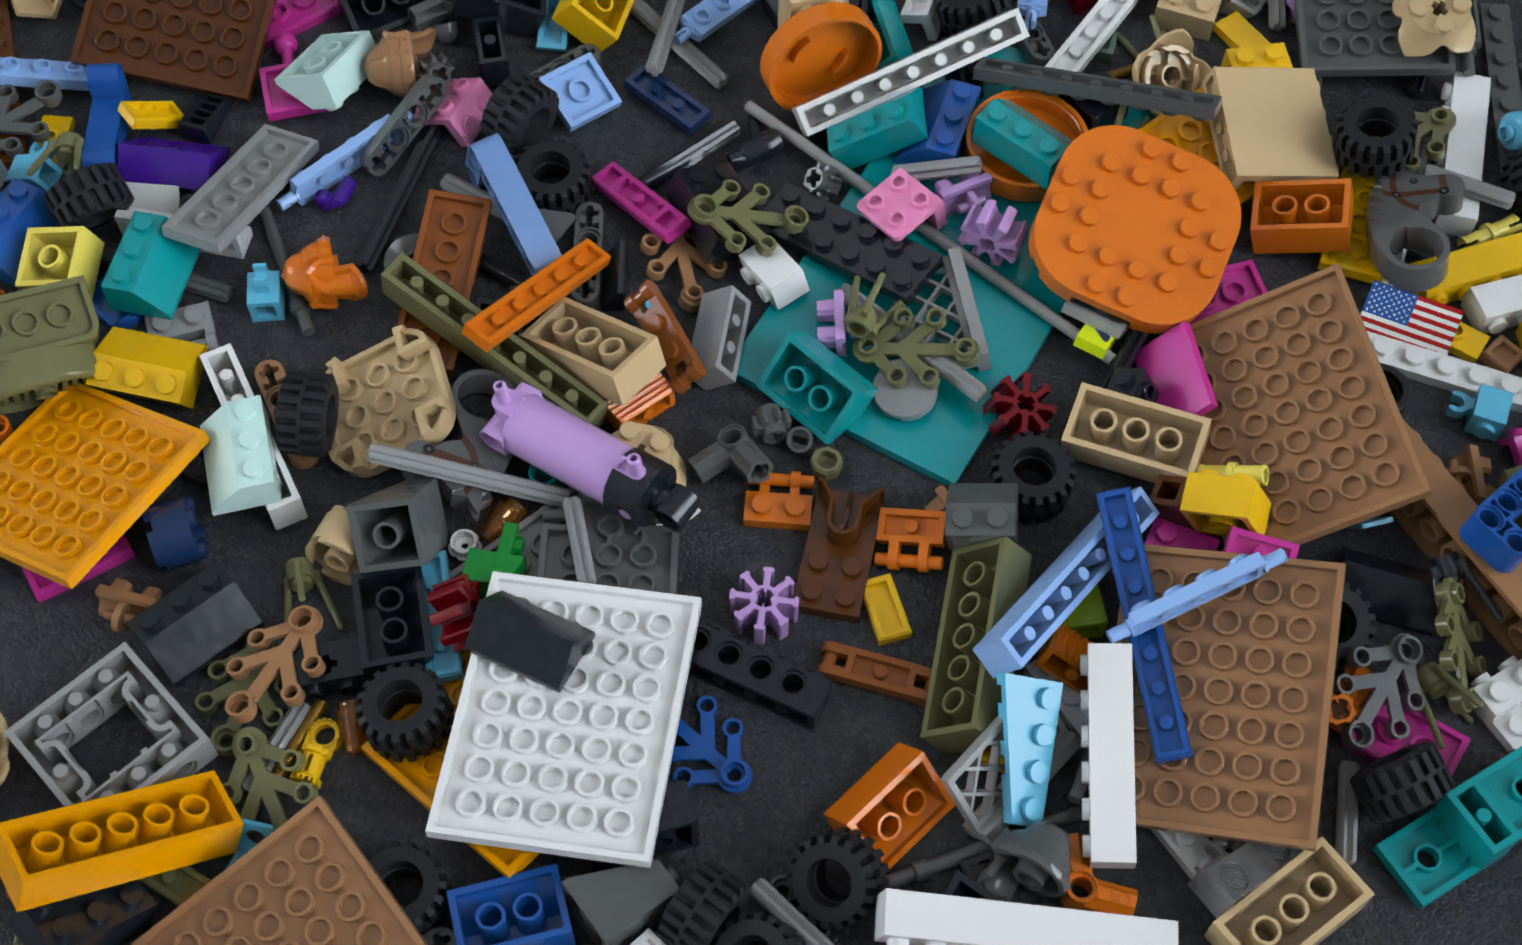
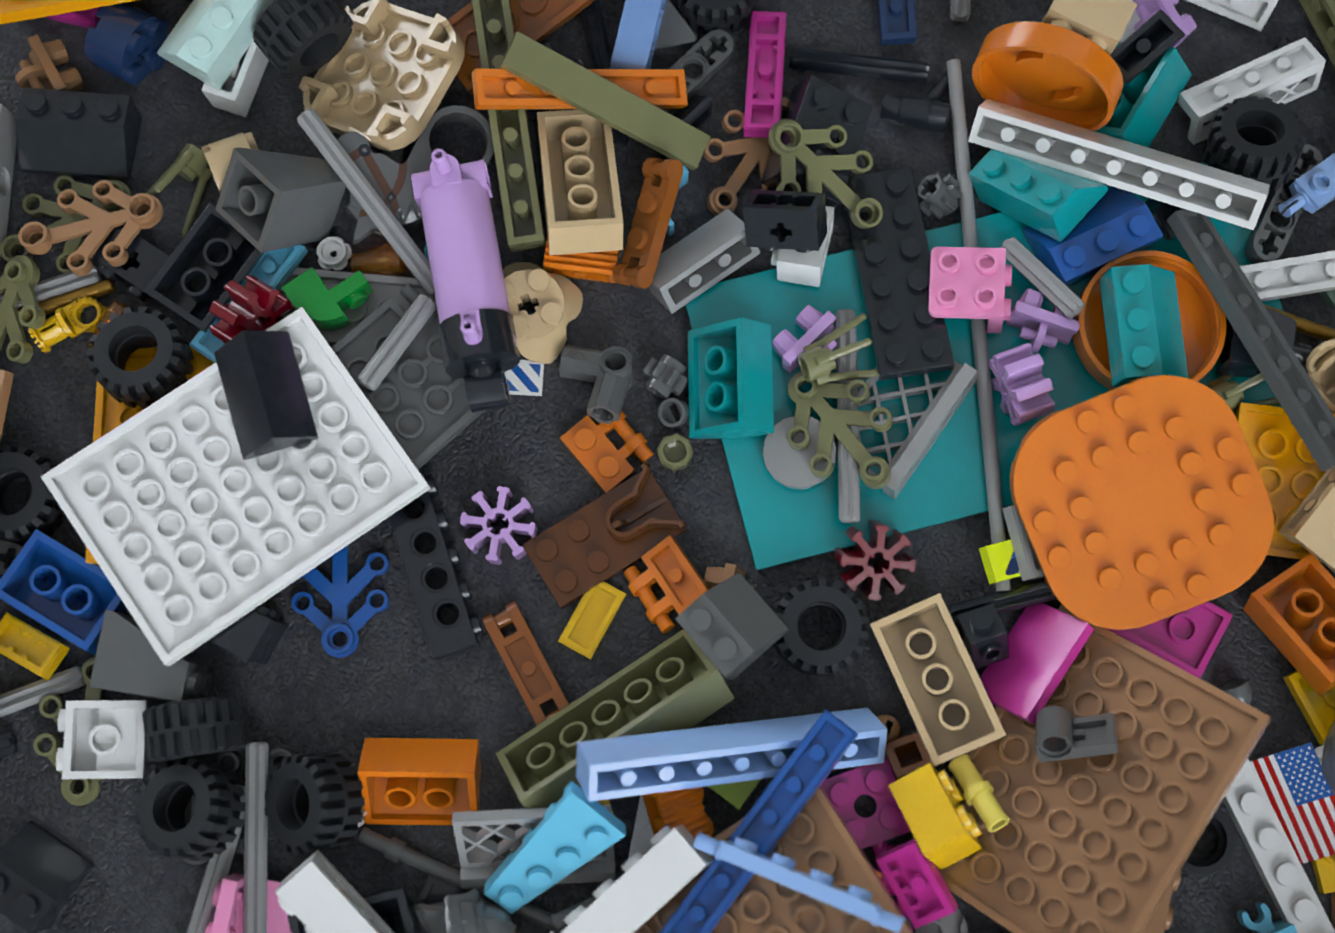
camera: 45 degrees right, 20 degrees up
none -> olive tile [500,31,711,170]
none -> black brick [743,190,827,253]
none -> dark grey plate [1035,706,1119,763]

